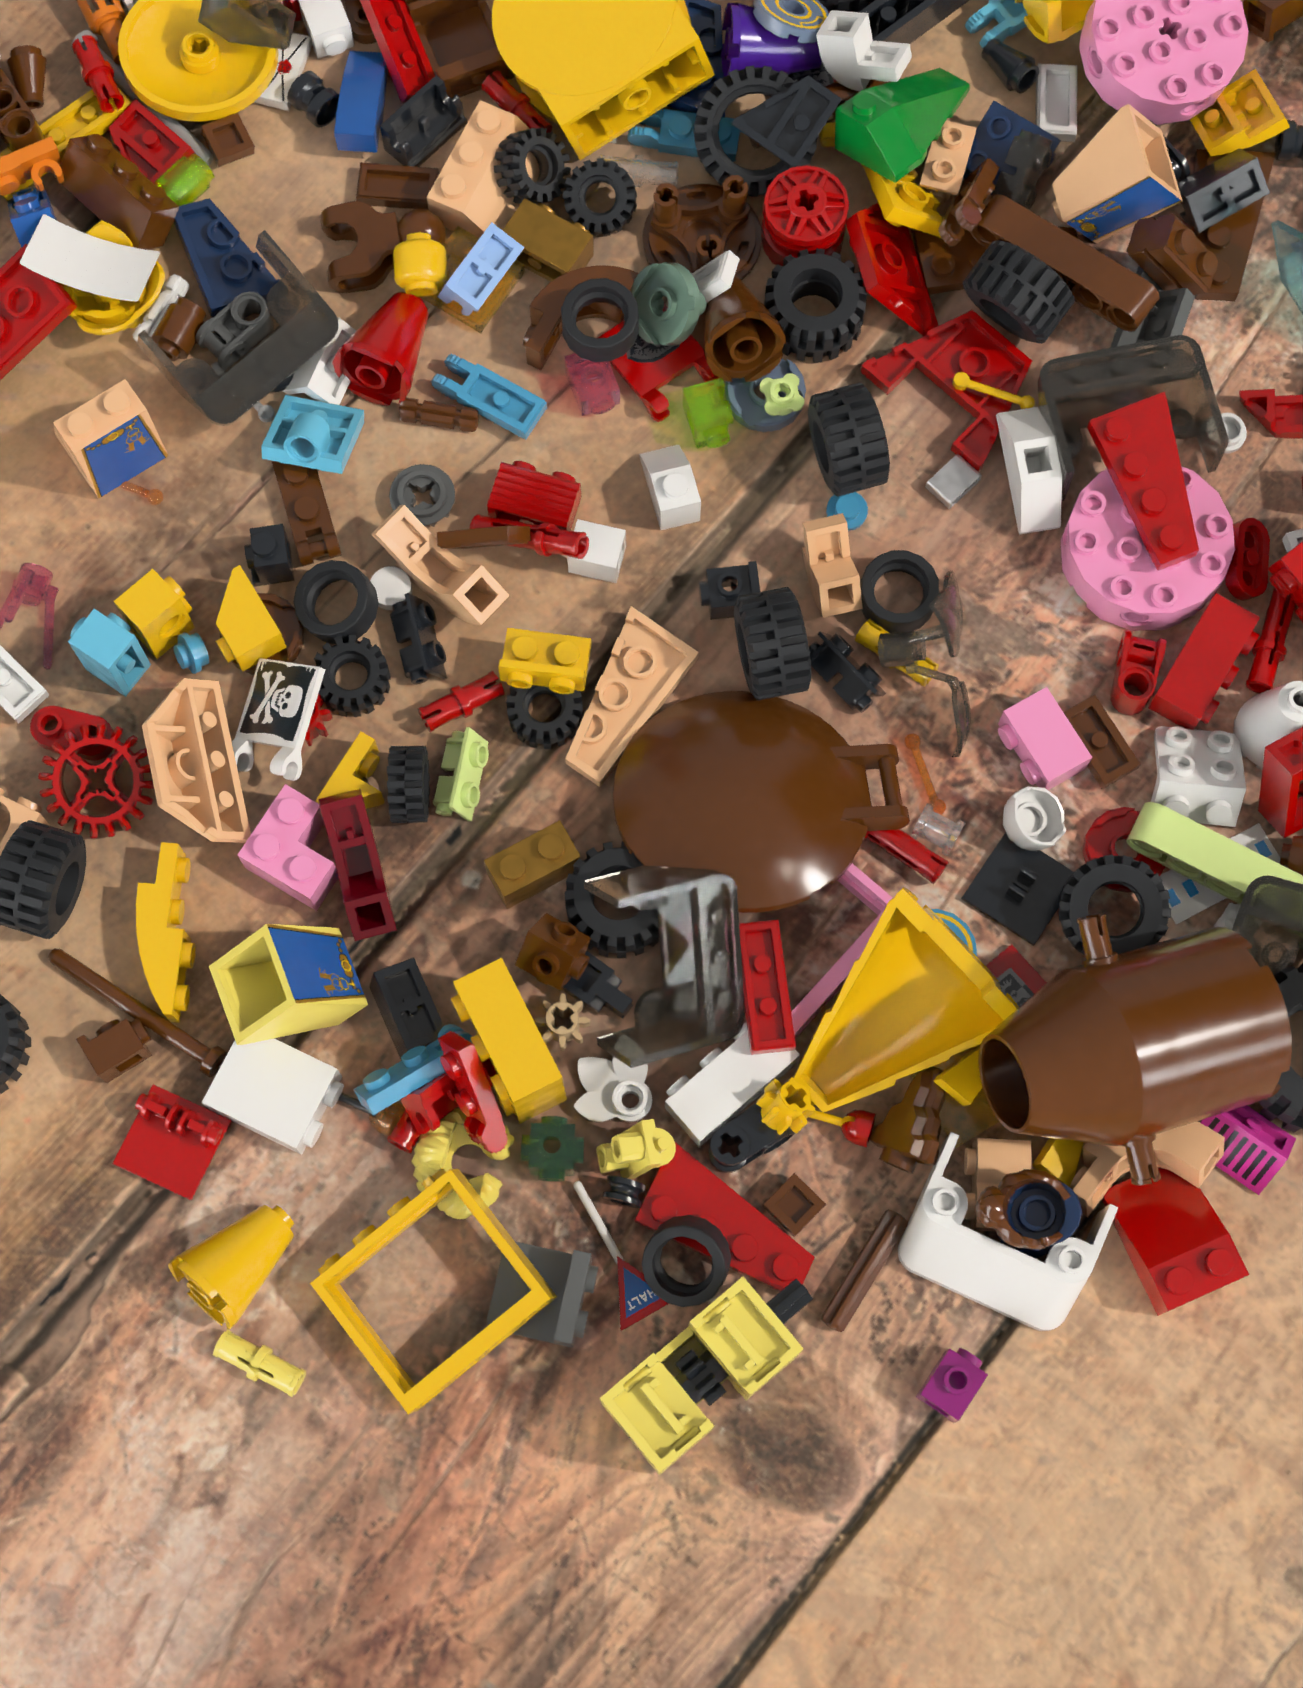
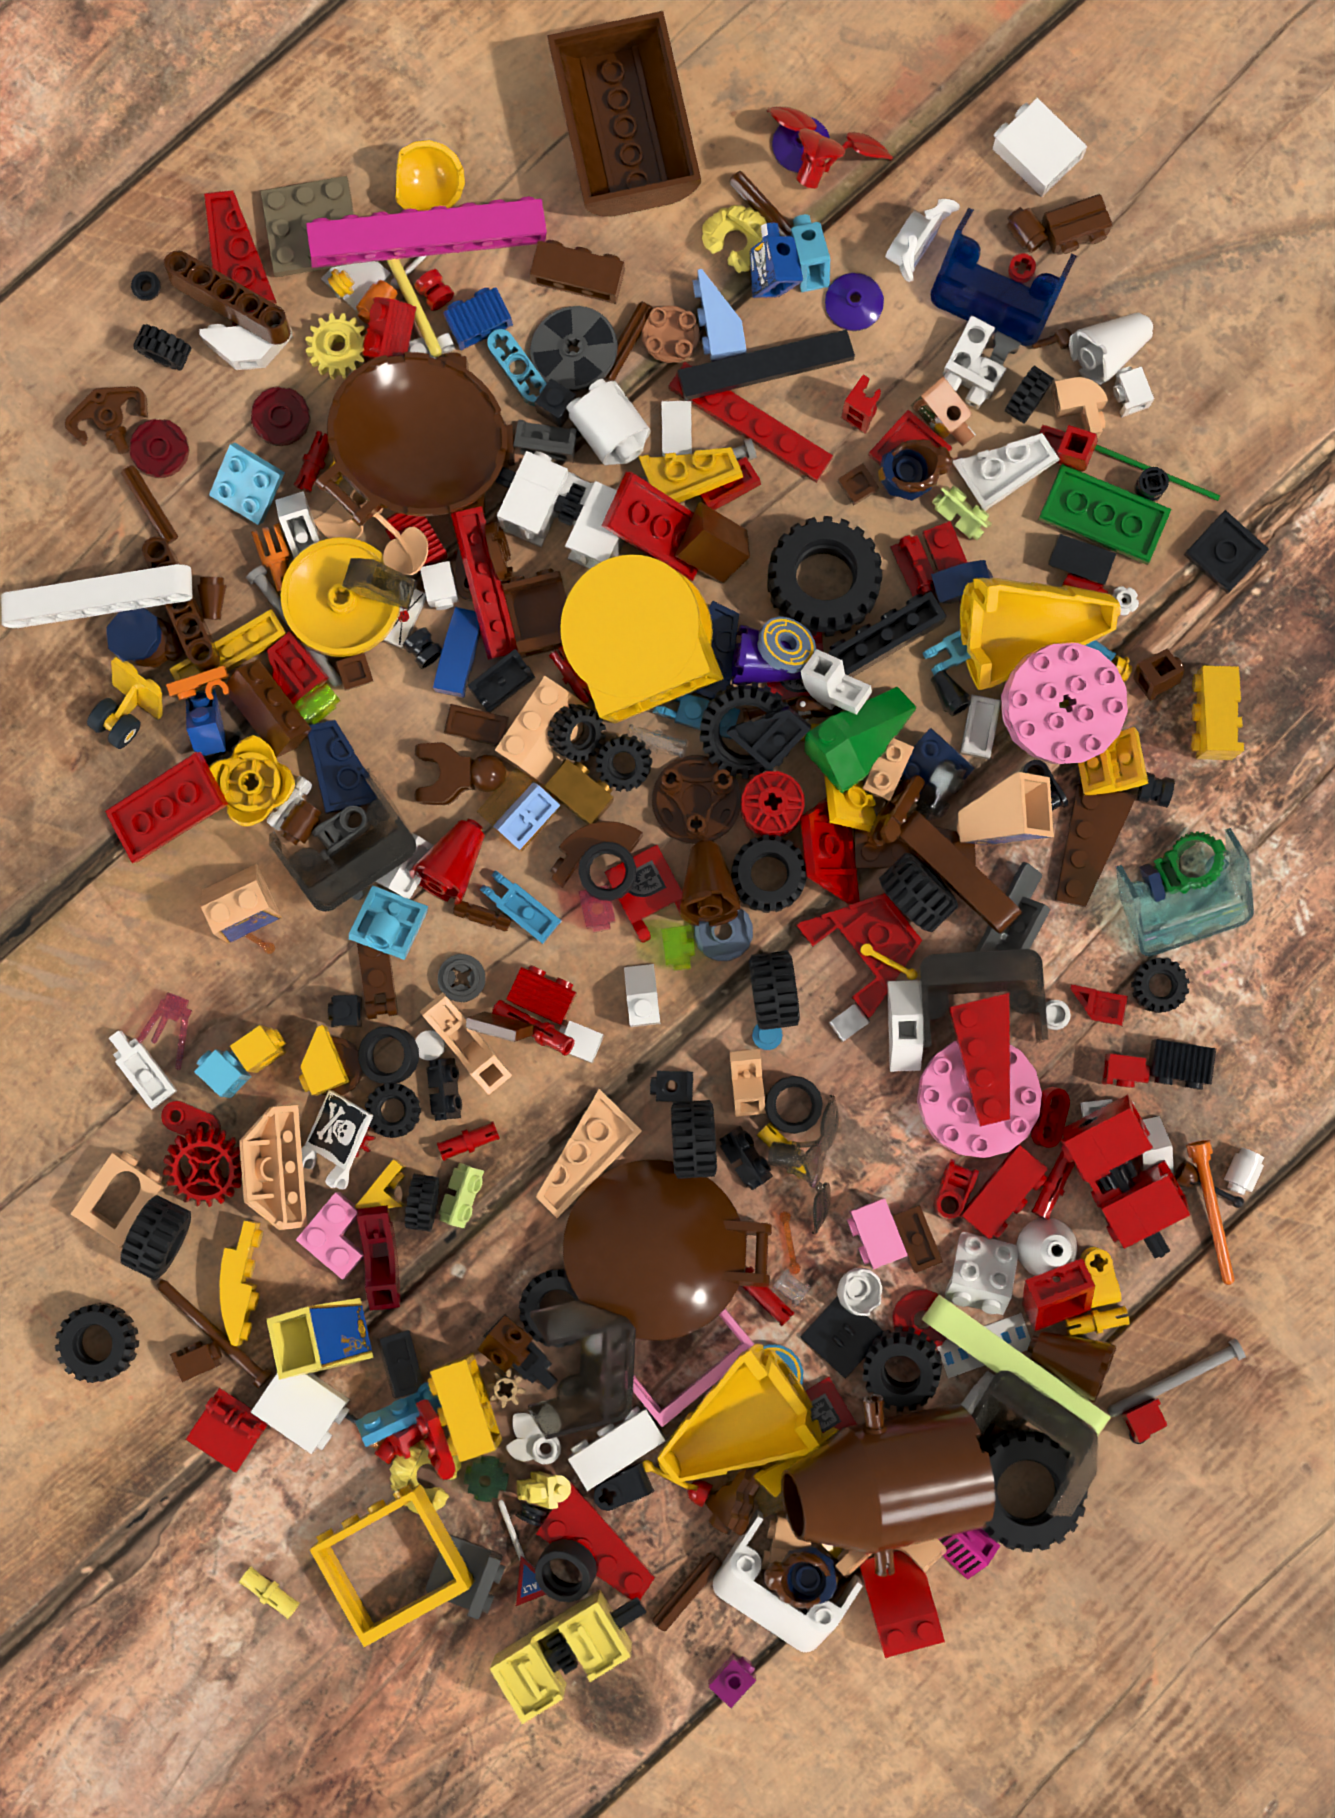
camera: 15 degrees right, 10 degrees up
white sticker [20,214,160,302] -> none
red pin [72,35,124,113] -> none
yellow cone [168,1205,294,1329] -> none
dark azure plate [173,633,209,674] -> none
yellow head [393,232,447,297] -> none
pearl gold brick [484,820,581,909] -> none
yellow bracket [498,628,591,694] -> none
black tyre [506,685,583,749] -> none
sand green plate [631,262,706,346] -> none
white tile [692,250,739,303] -> none
red tile [734,920,796,1055] -> none
yellow gear [756,1077,815,1135] -> none
yellowish green plate [760,373,804,416] -> none
reddish brown plate [763,1173,826,1238] -> none
reddish brown brick [1126,214,1219,295] -> none
black hinge [1177,149,1270,233] -> none

